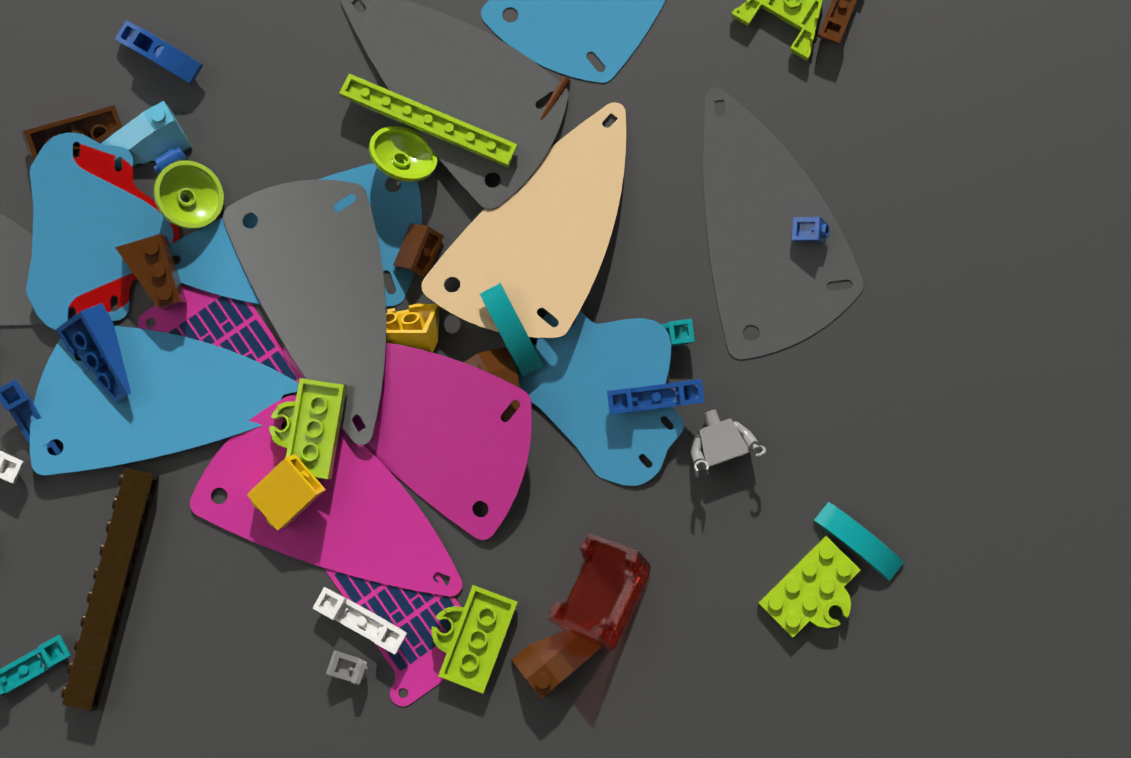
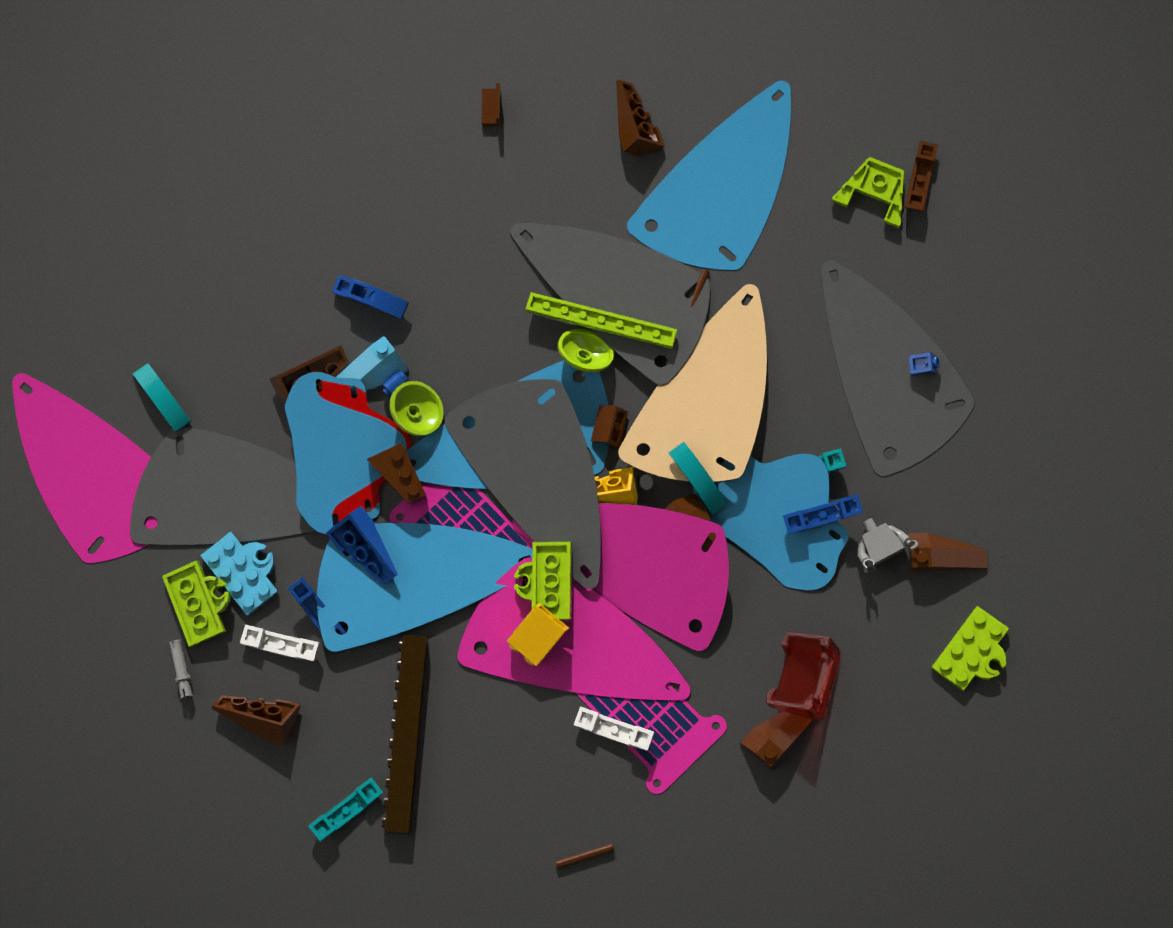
camera: 10 degrees left, 5 degrees down
light grey bracket [326,650,367,685] -> none
lime plate [431,585,518,694] -> none
teal slope [813,502,904,581] -> none
none -> reddish brown wedge [907,532,988,572]

